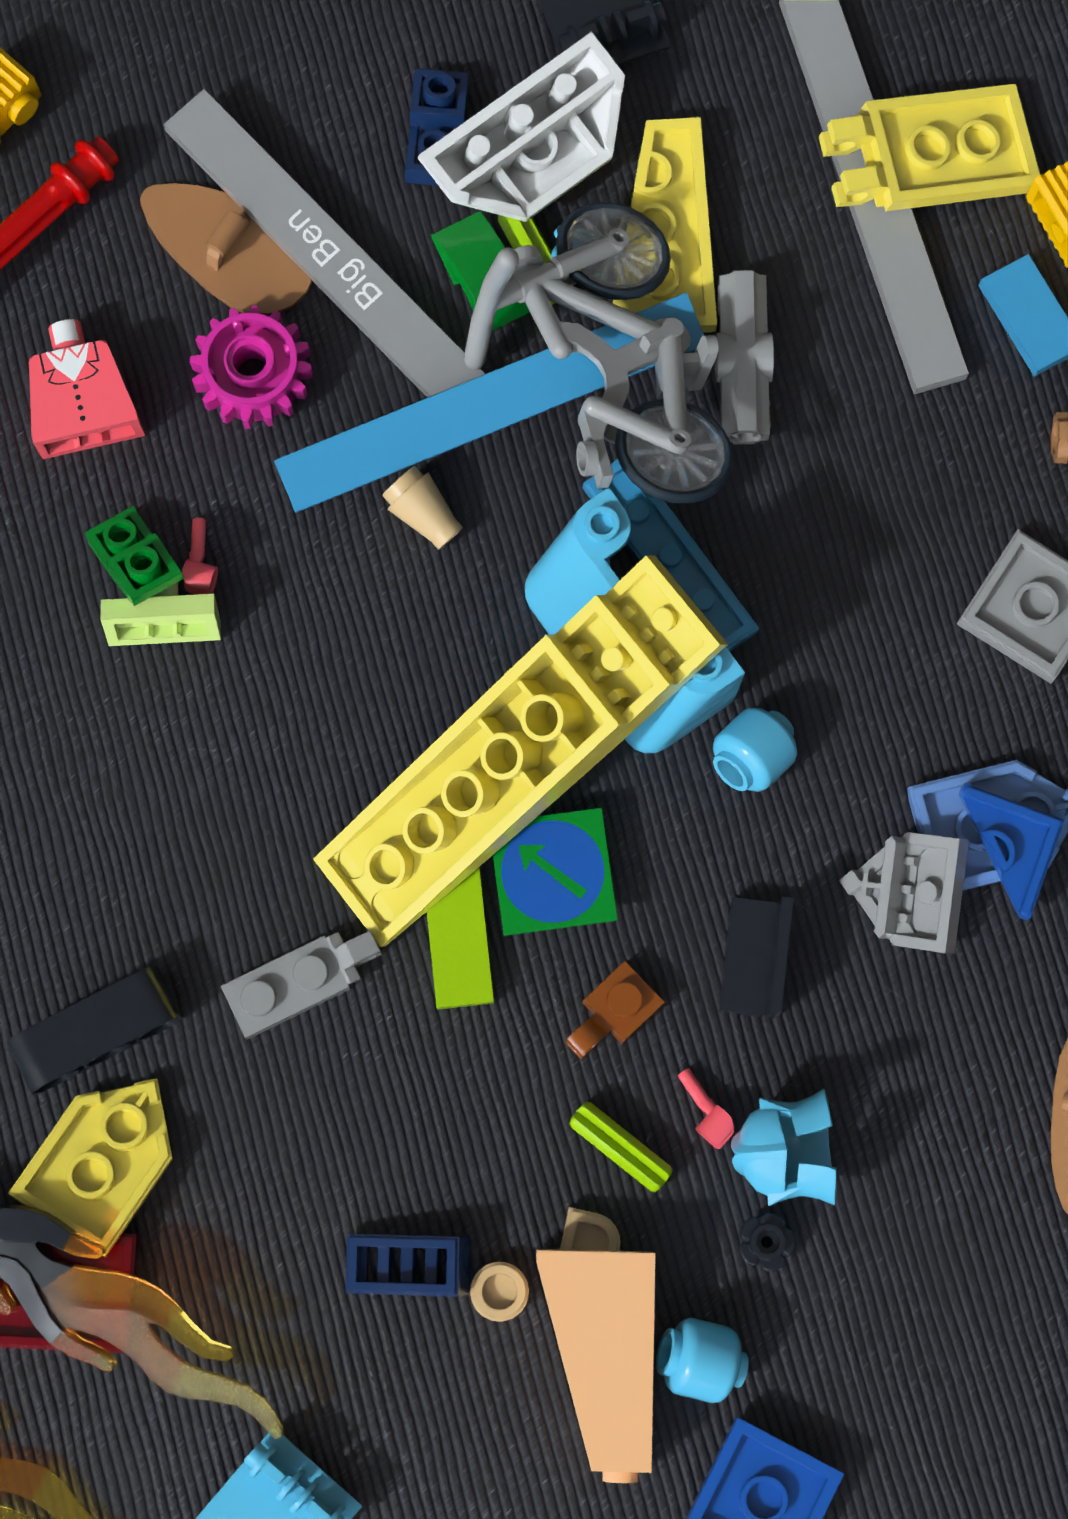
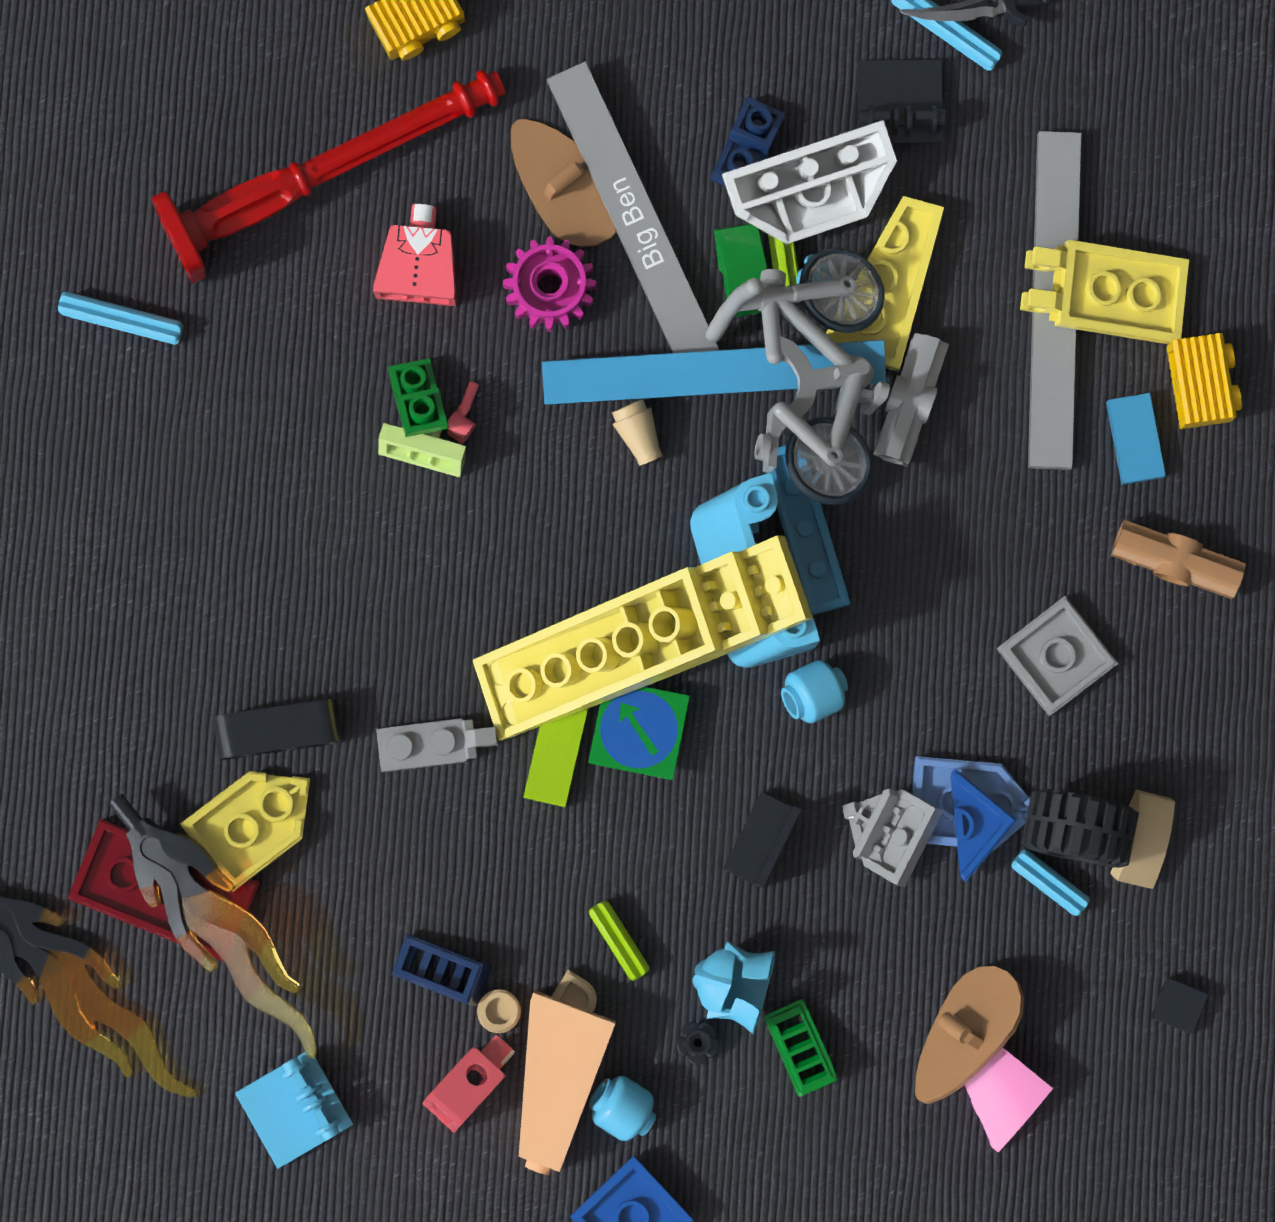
camera: 20 degrees right, 5 degrees up
dark orange plate [565,961,665,1059] -> none
coral hand [678,1068,734,1149] -> none
none -> coral torso [422,1035,515,1133]
none -> green slope [763,999,839,1097]

